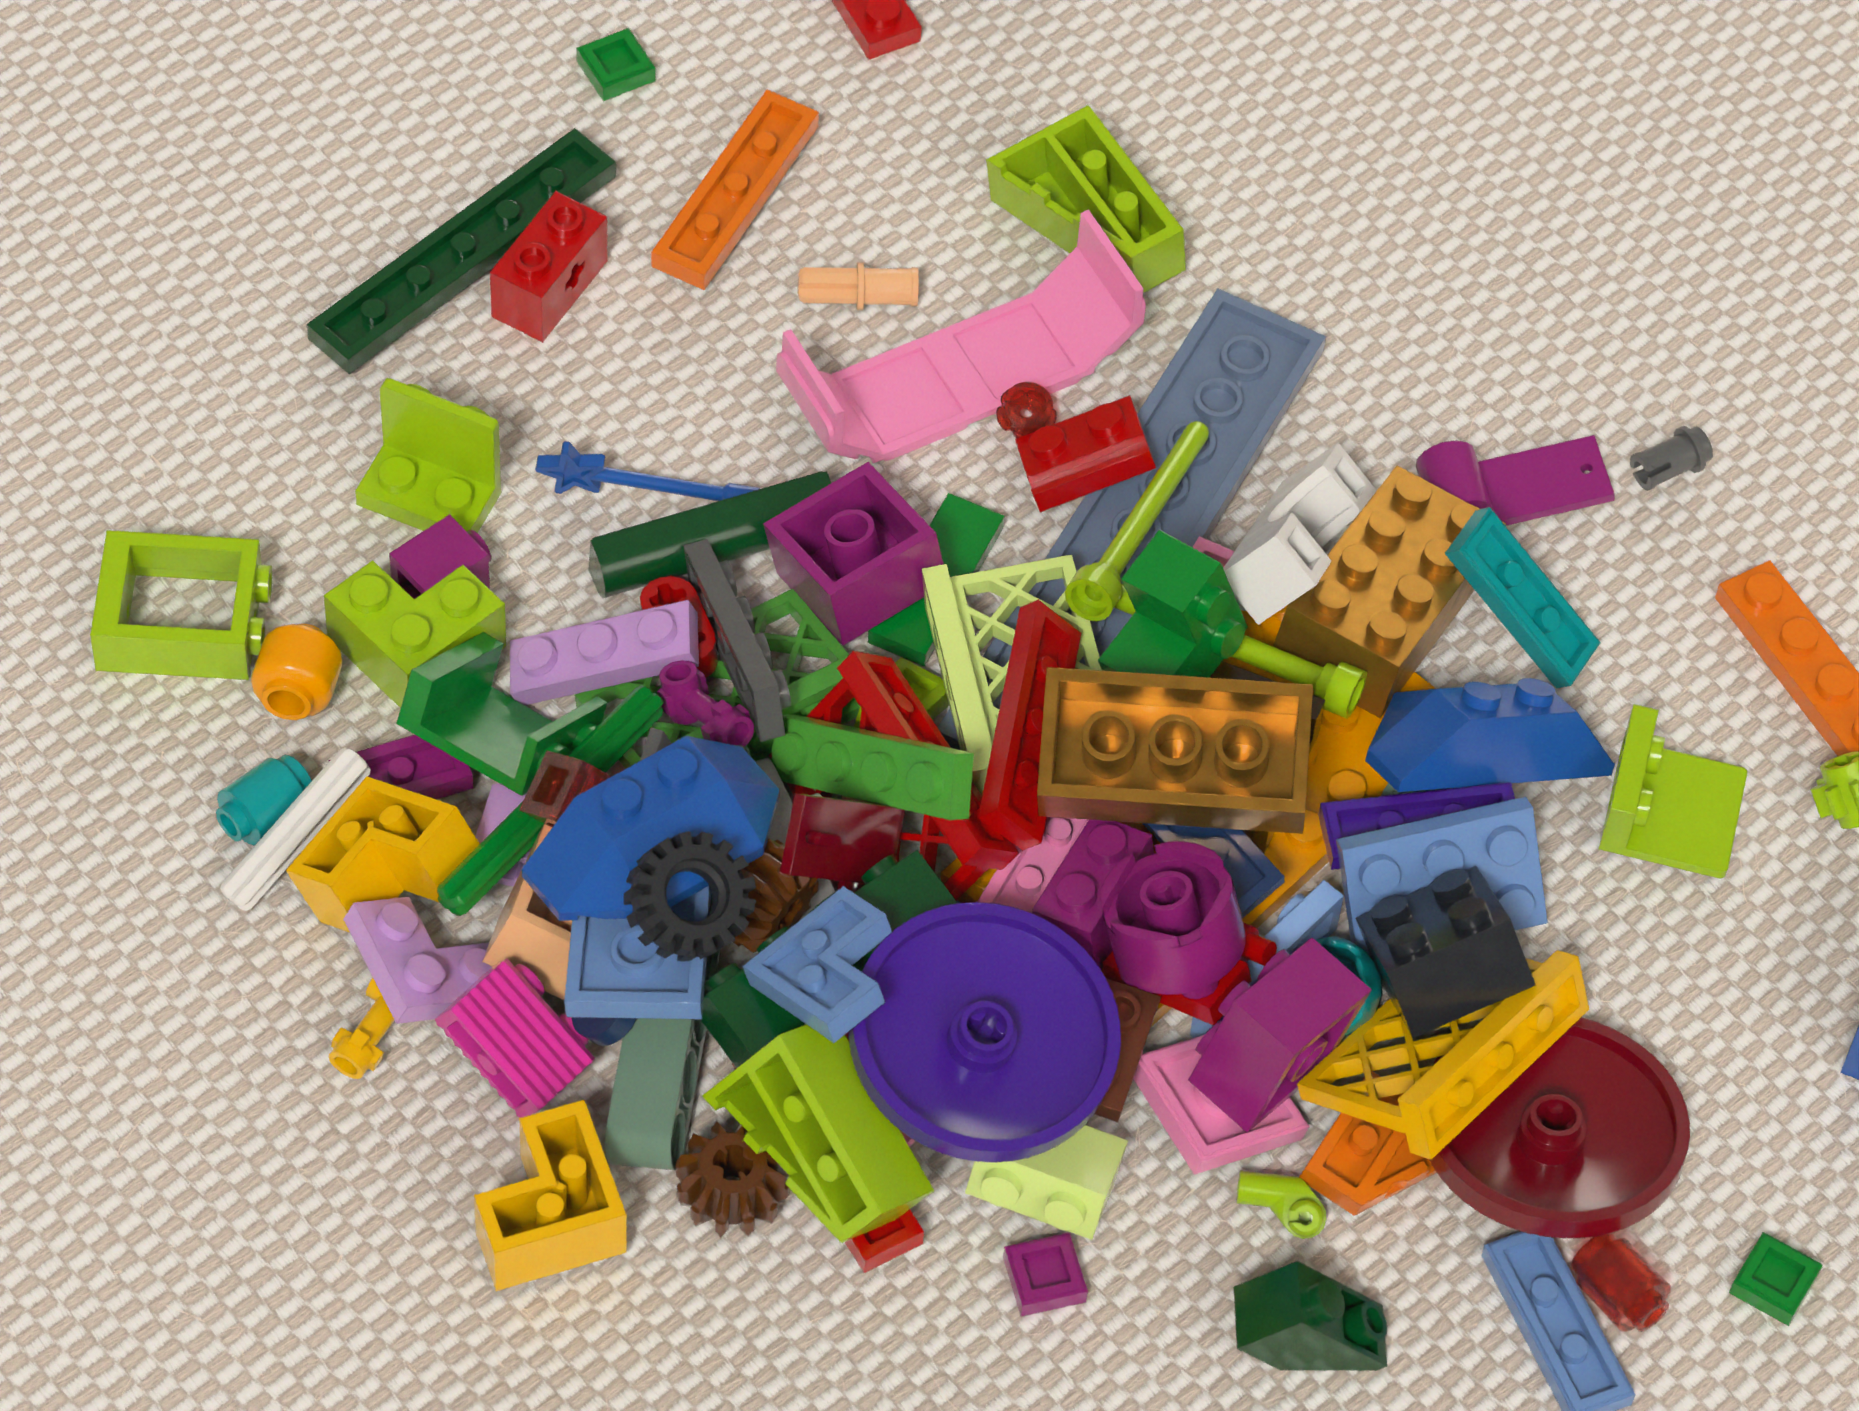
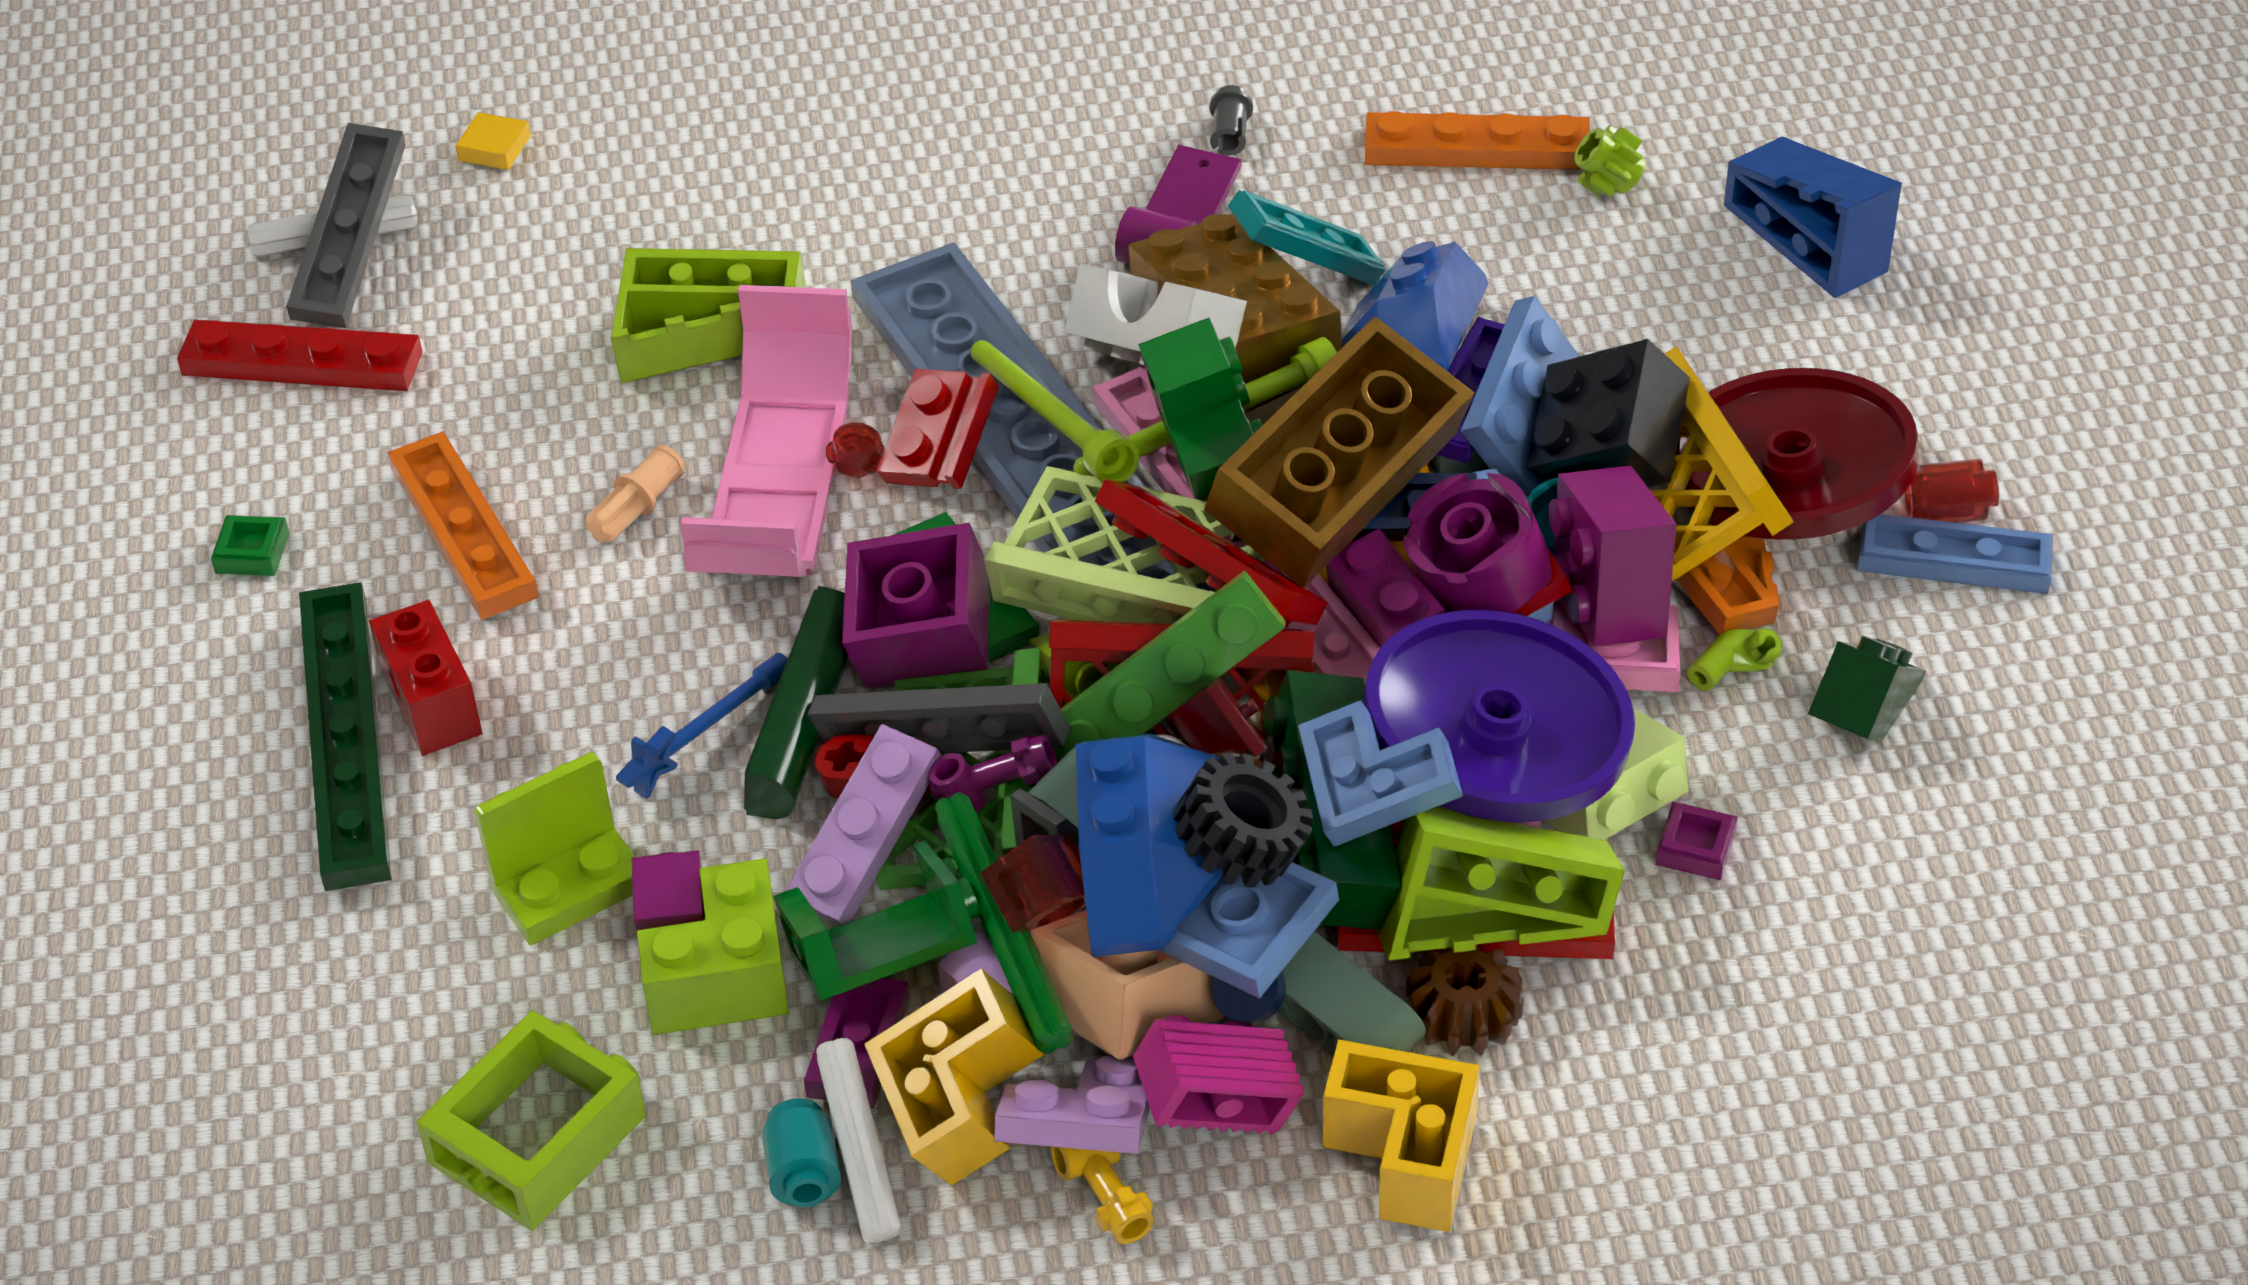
camera: 50 degrees left, 10 degrees down
light orange head [251,624,342,720] -> none
lime bracket [1599,704,1747,879] -> none
green tile [1729,1232,1823,1326] -> none

